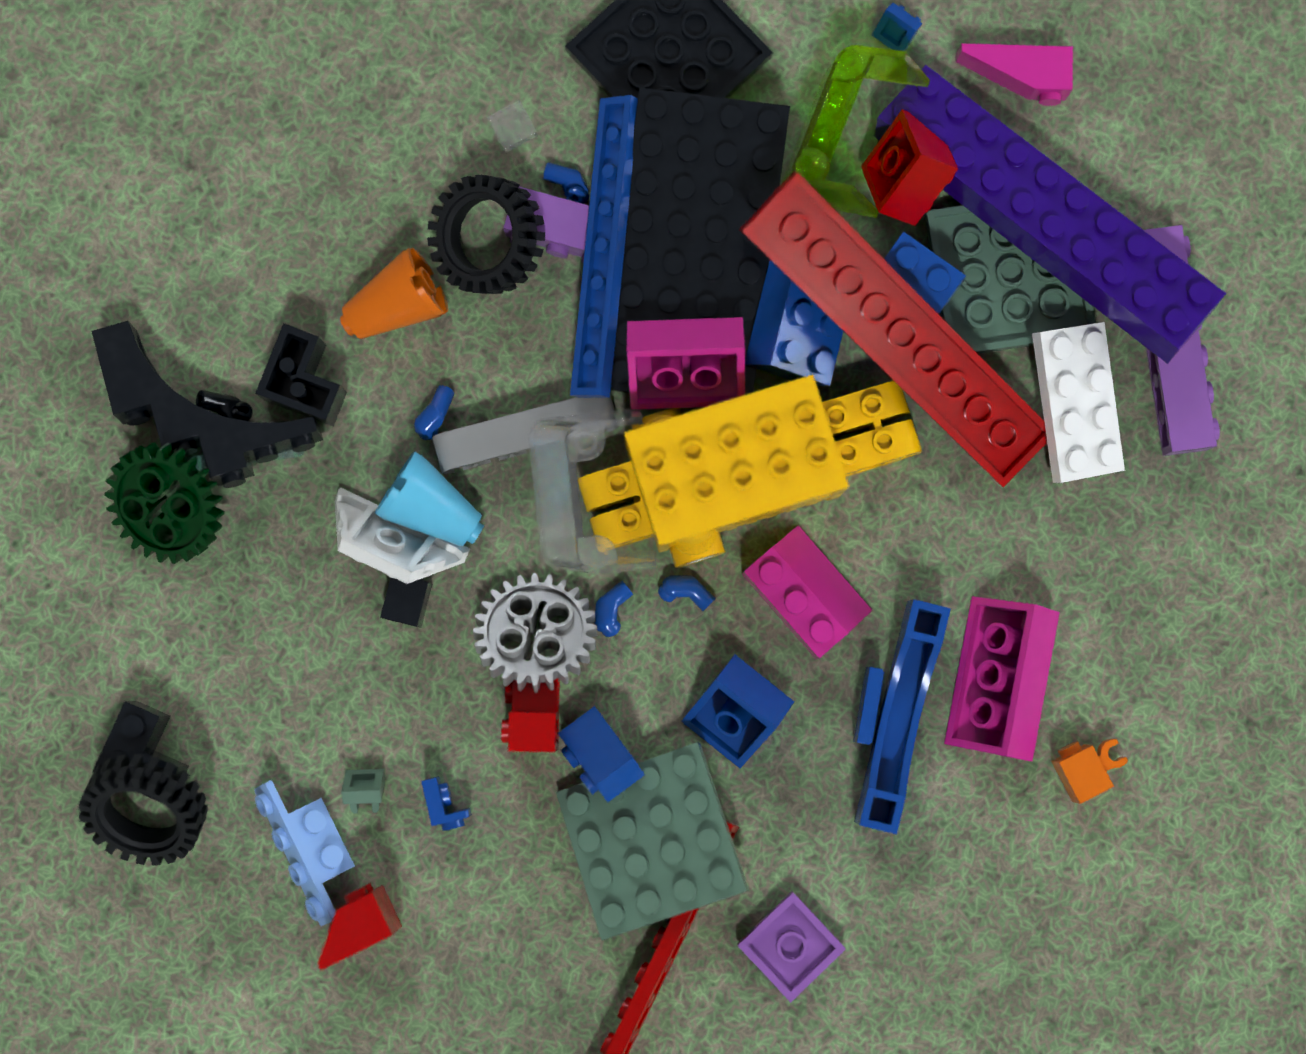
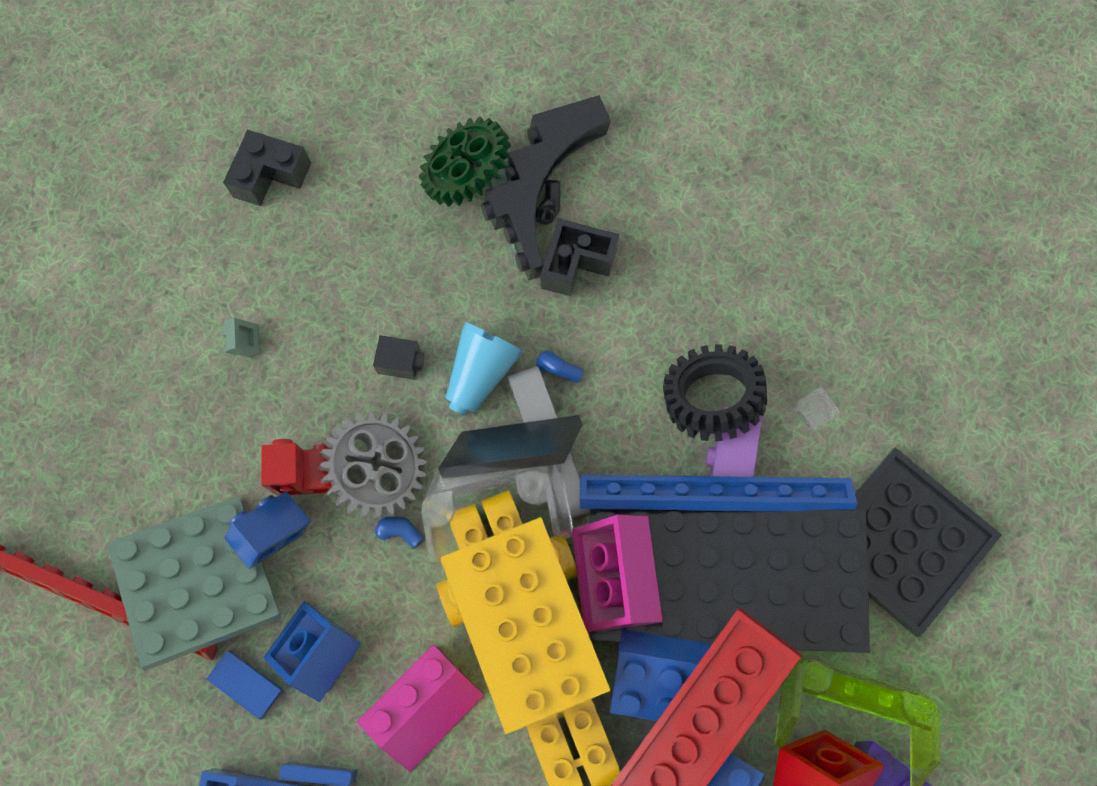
camera: 90 degrees right, 10 degrees down
black tyre [78,754,208,865] -> none
light blue bracket [254,780,355,926] -> none
red slope [317,883,402,971] -> none
white wing [335,487,470,584] -> none
orange cone [340,248,448,339] -> none
blue bracket [421,776,472,831] -> none
blue arm [543,162,589,204] -> none
blue arm [658,575,716,611] -> none
medium lavender plate [737,891,846,1003] -> none
tile [872,2,923,56] -> none
none -> blue tile [206,650,283,720]
none -> black tile [438,415,583,478]

